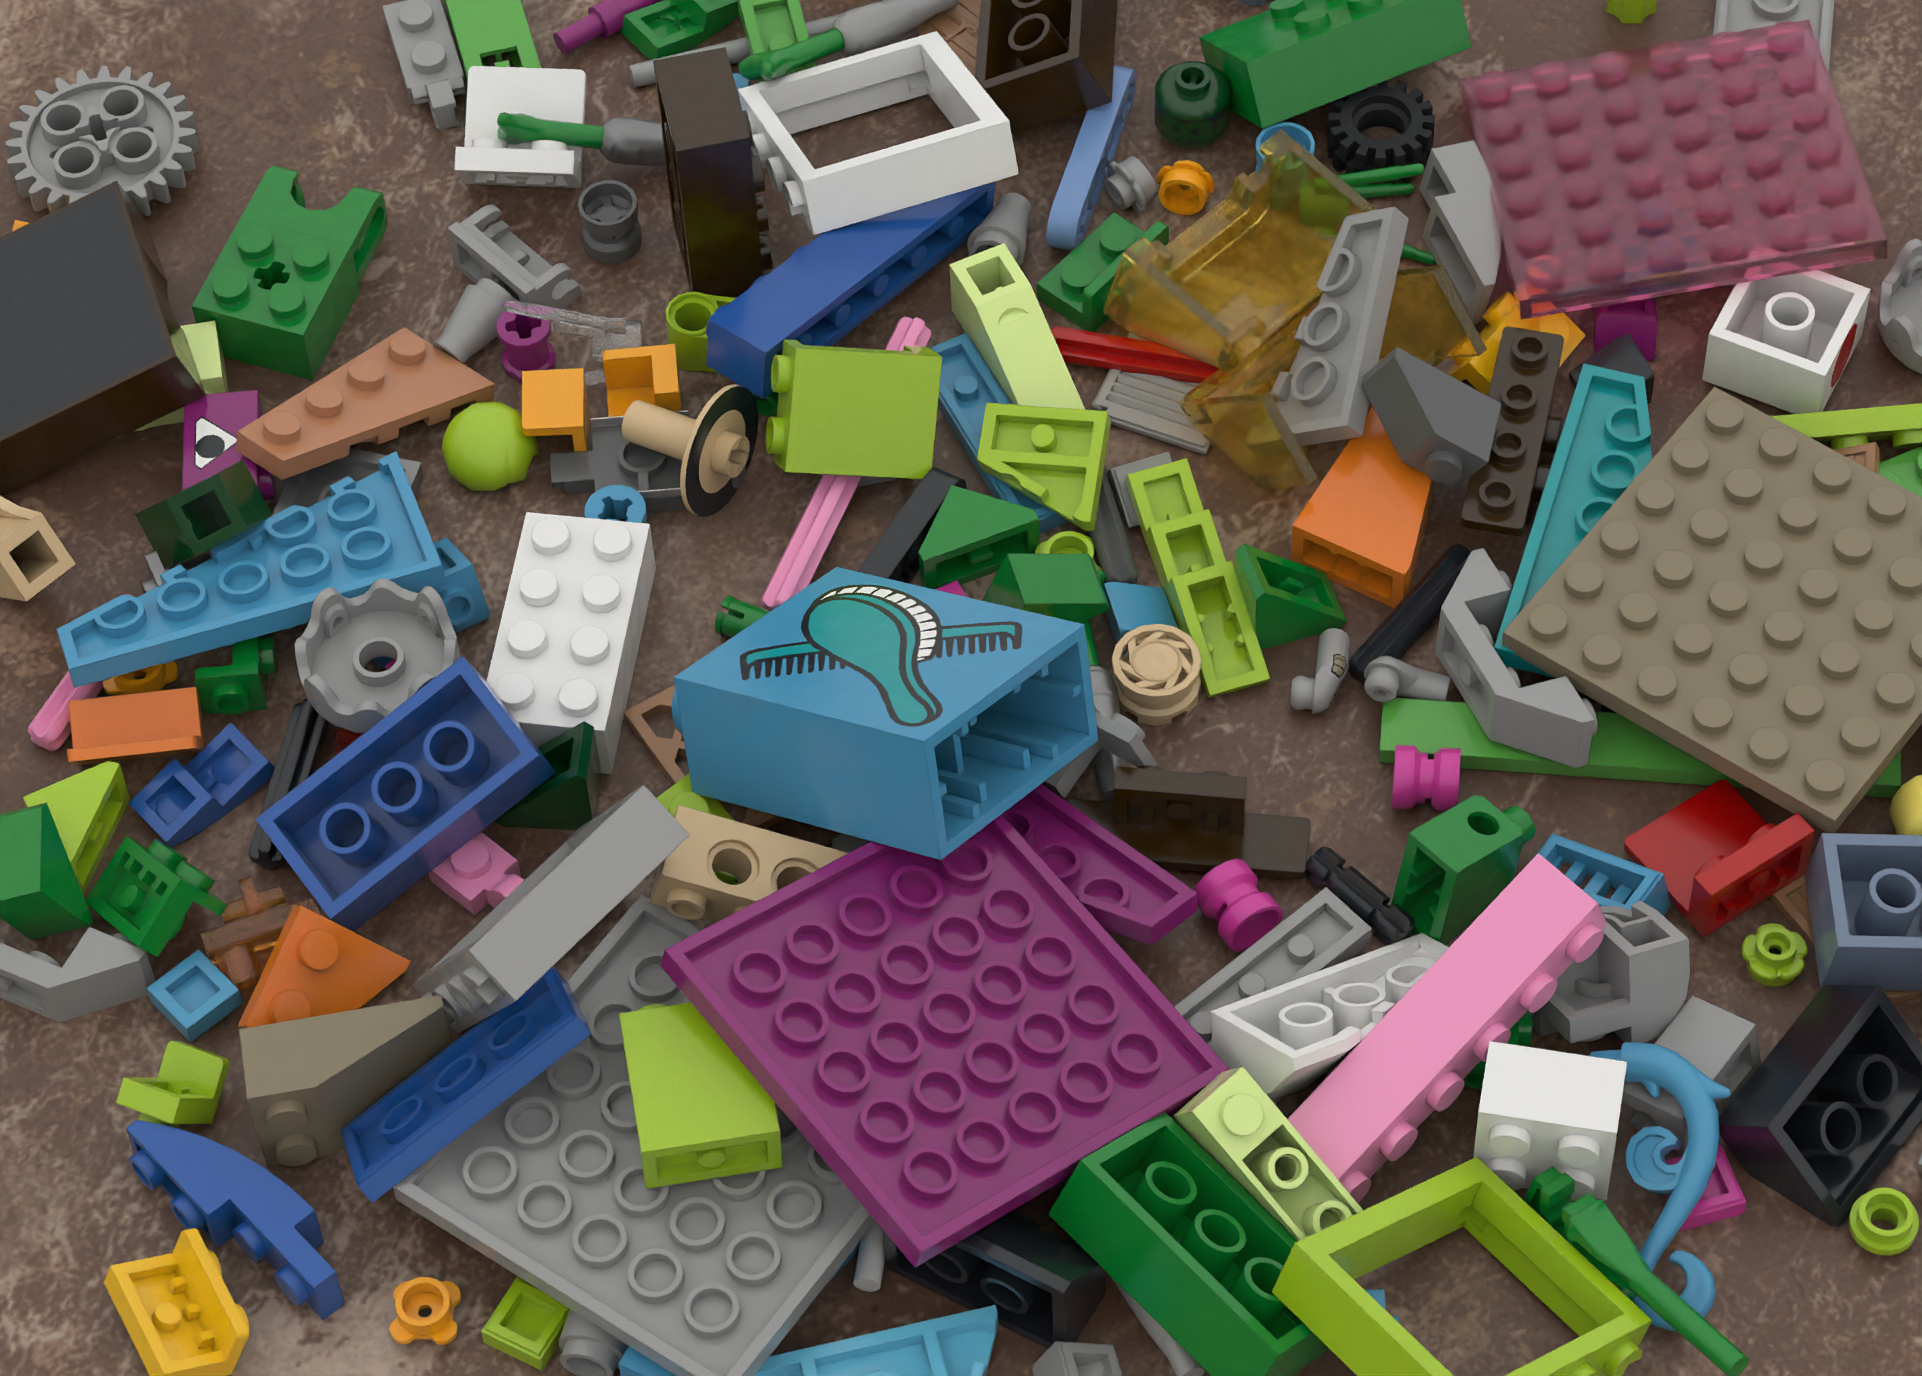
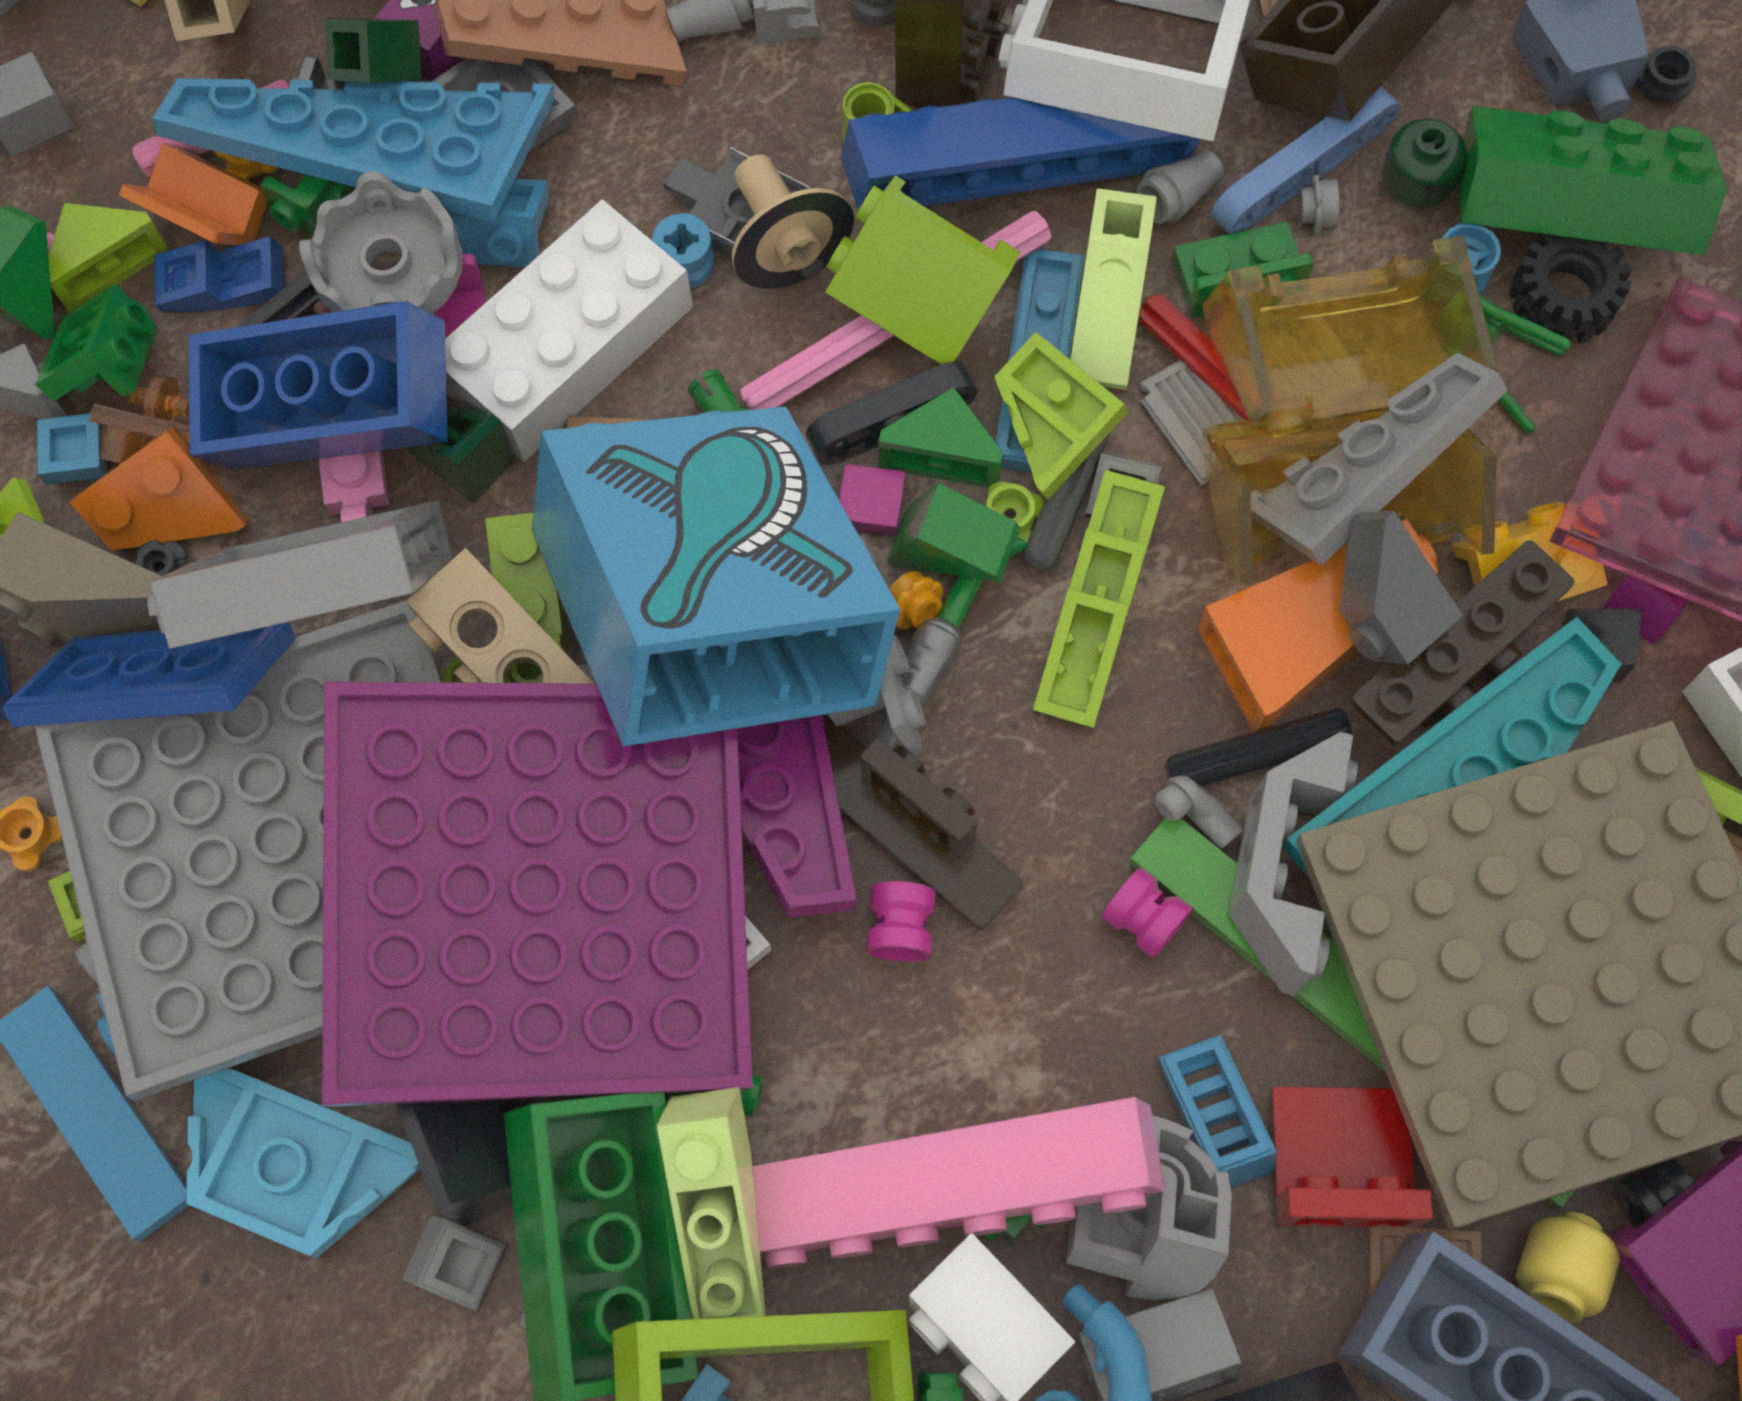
camera: 35 degrees right, 15 degrees up
lime hair [442,402,540,491] -> none
magenta bush [496,304,556,383] -> none
clear plant [502,300,642,400] -> none
light orange panel [521,368,589,452] -> none
light orange panel [602,344,682,417] -> none
lime panel [619,1002,783,1189] -> none
dark azure slope [1103,582,1177,657] -> none
tan wheel [1112,623,1201,726] -> none
light orange plate [1156,160,1215,215] -> none
light grey plate [1174,887,1372,1049] -> none
white wedge [1211,933,1449,1104] -> none
green slope [1234,543,1347,650] -> none
light grey arm [1290,628,1350,714] -> none
black axle [1305,846,1415,946] -> none
green torso [1391,795,1536,945] -> none
light grey slope [1419,140,1501,325] -> none
lime plate [1741,923,1808,987] -> none

